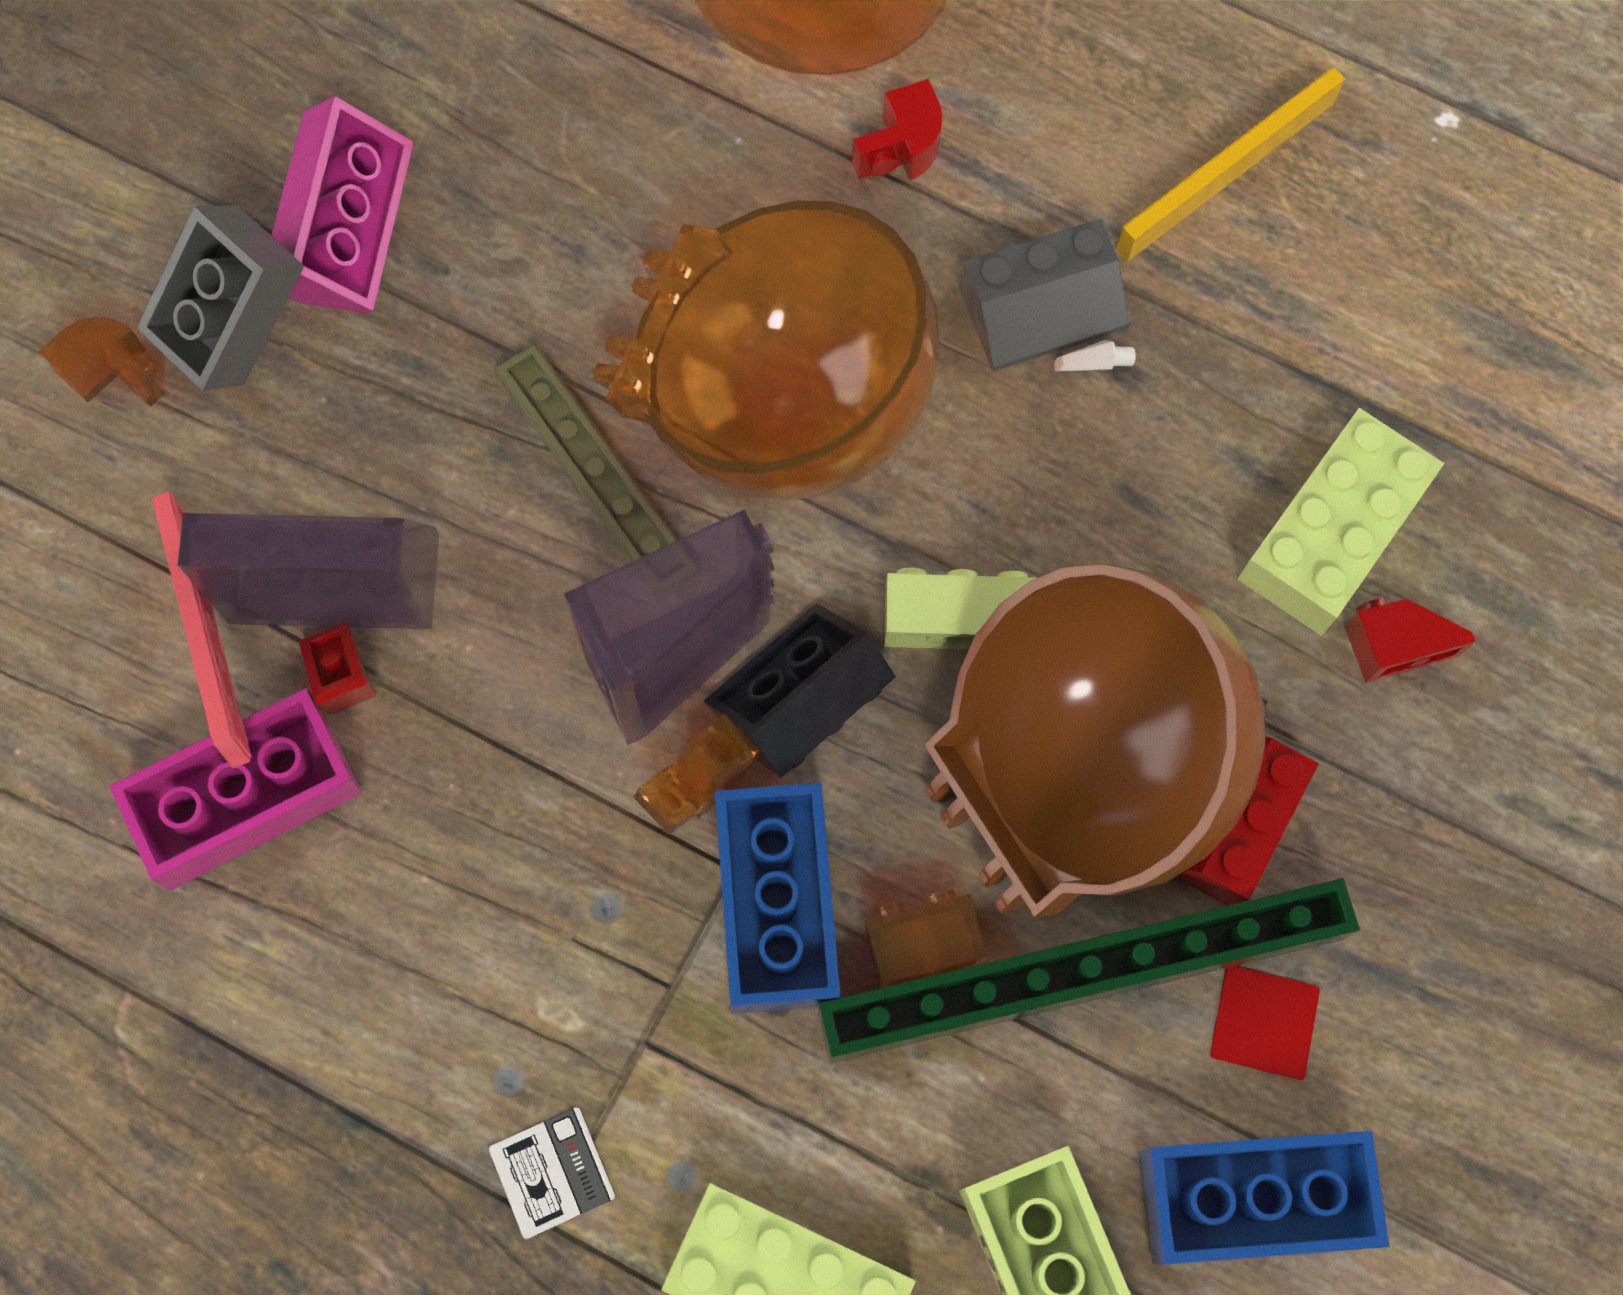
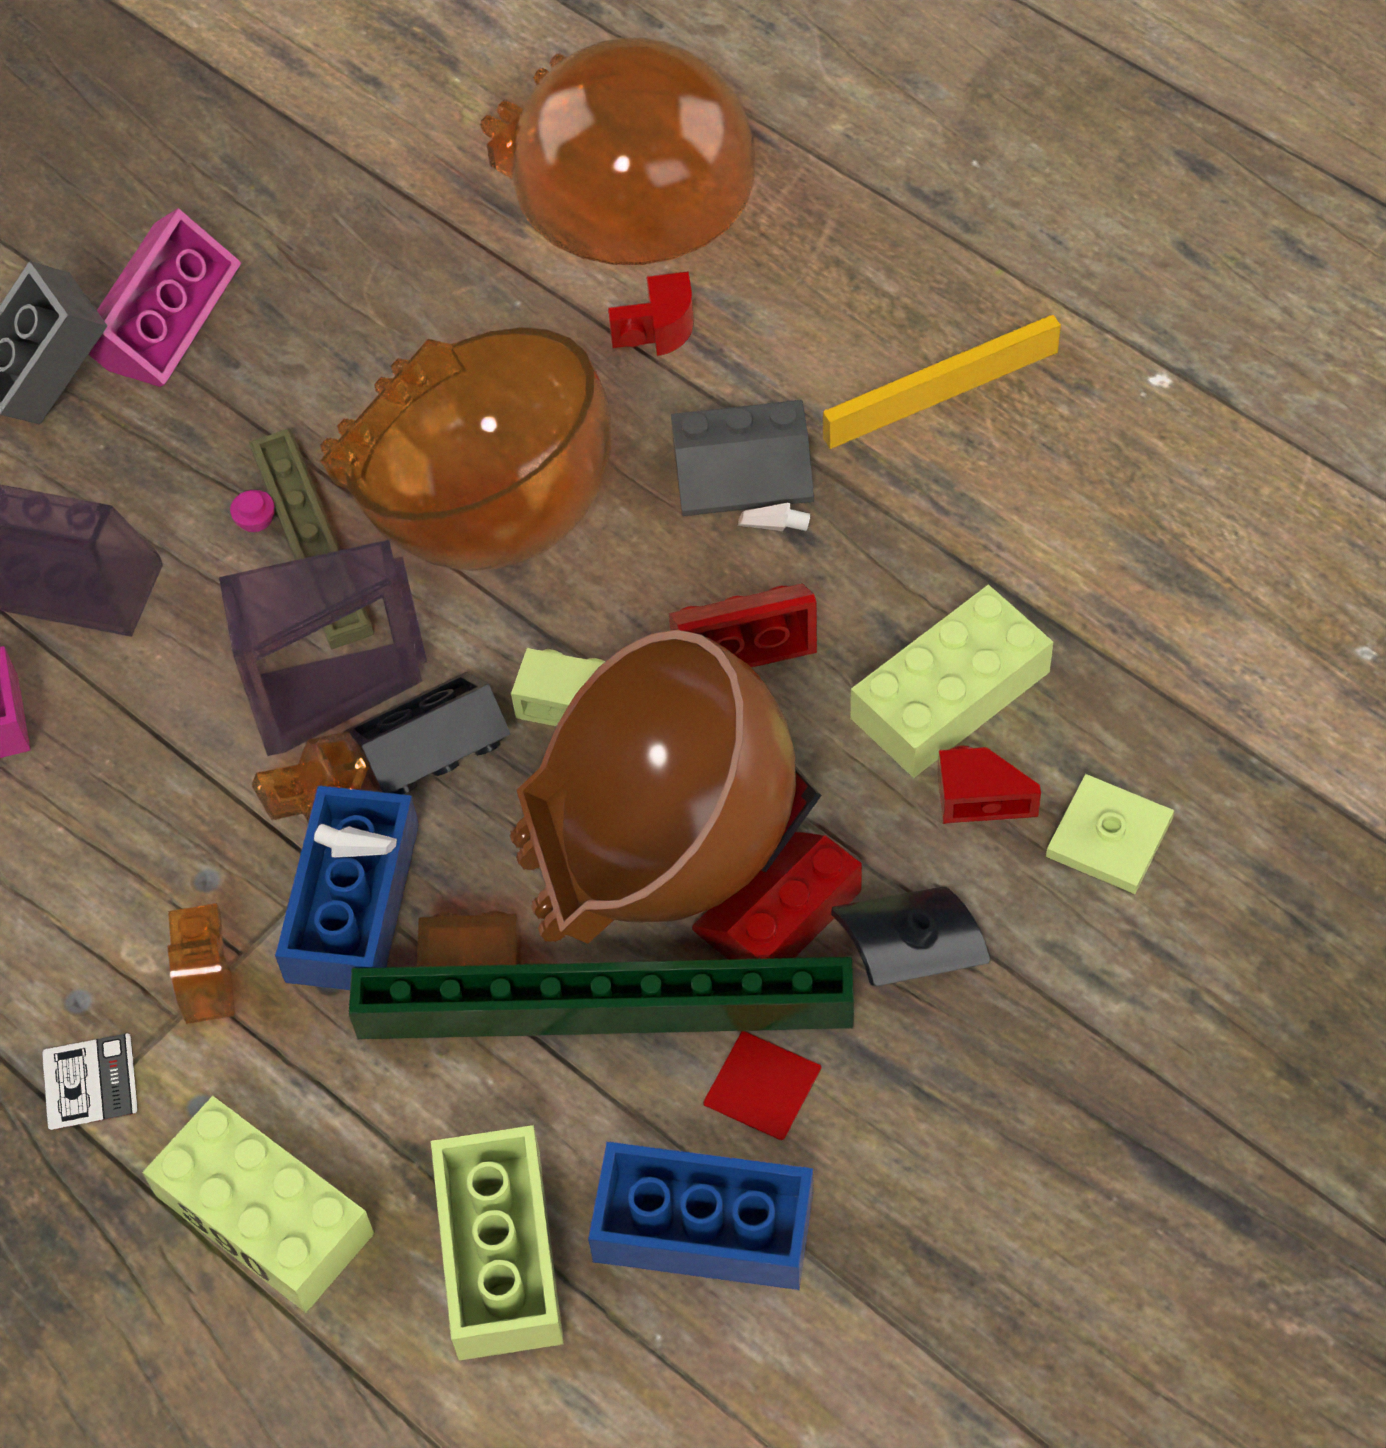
camera: 20 degrees right, 15 degrees down
red slope [299,622,377,714] -> none
none -> clear orange brick [167,903,235,1024]
none -> dark pink plate [230,490,275,532]
none -> white bar [314,824,397,858]
none -> red slope [669,583,817,668]
none -> black shield [831,887,990,986]
none -> yellowish green plate [1046,774,1174,894]

